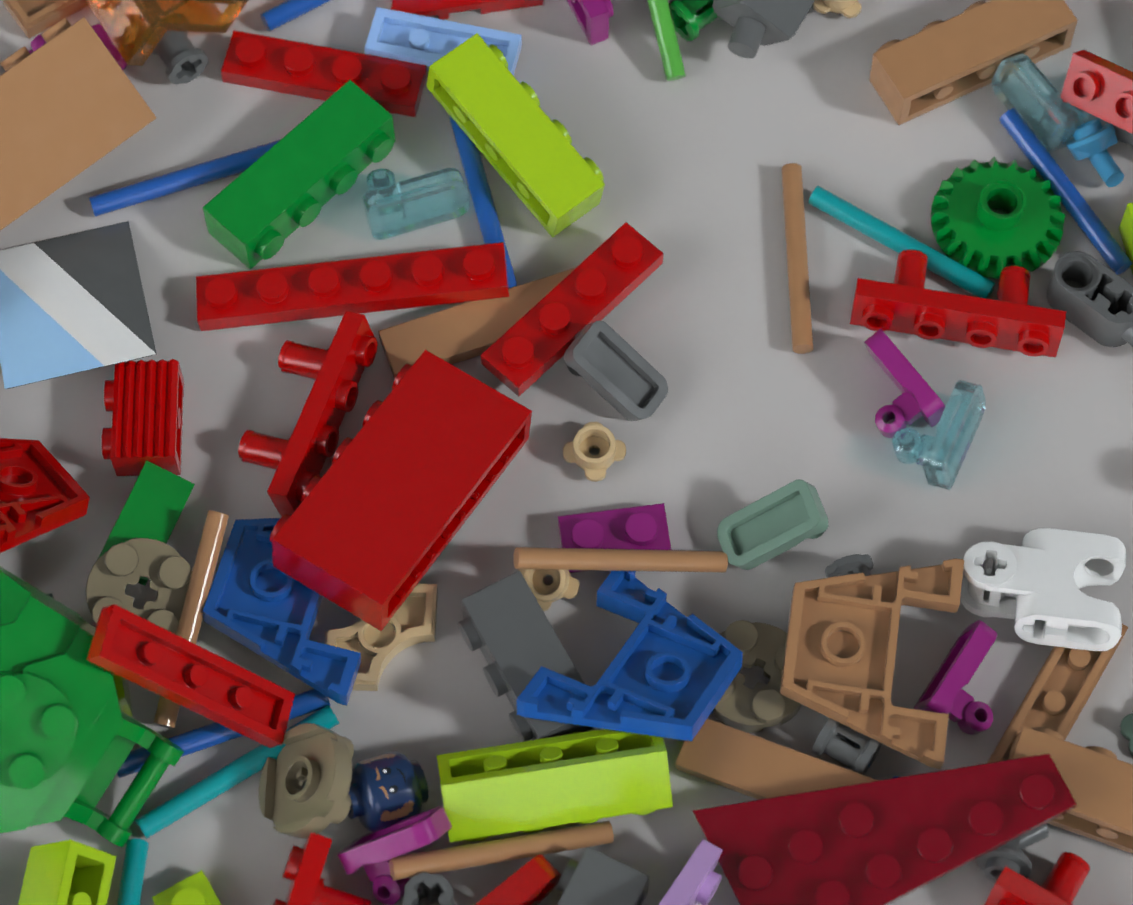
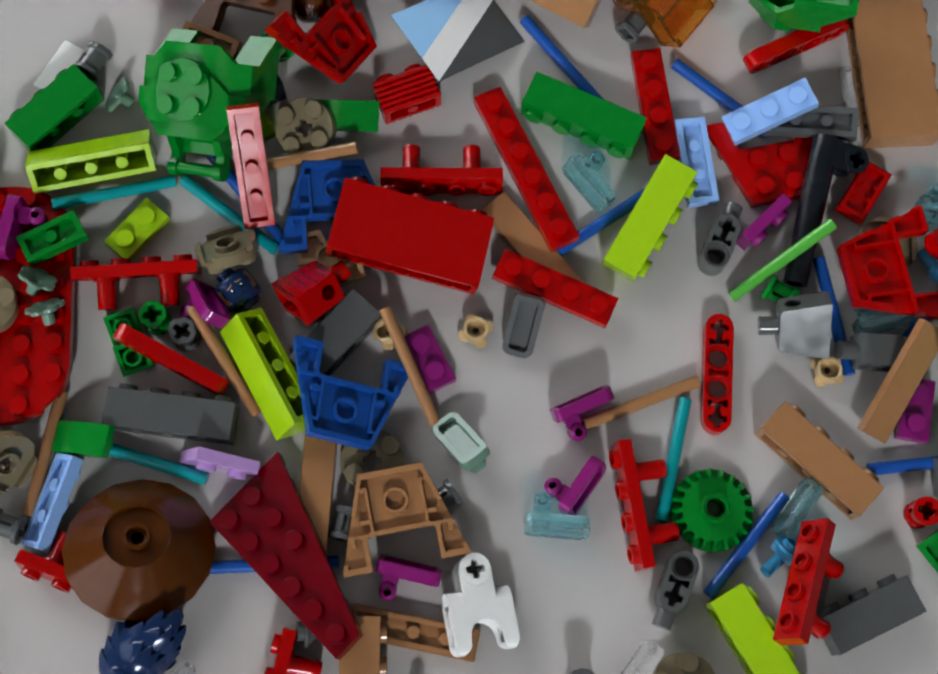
camera: 65 degrees right, 10 degrees up
none -> red torso [271,261,351,326]
none -> magenta piece [549,385,615,441]
none -> dark grey piece [698,202,743,276]
none -> red beam [700,314,734,435]

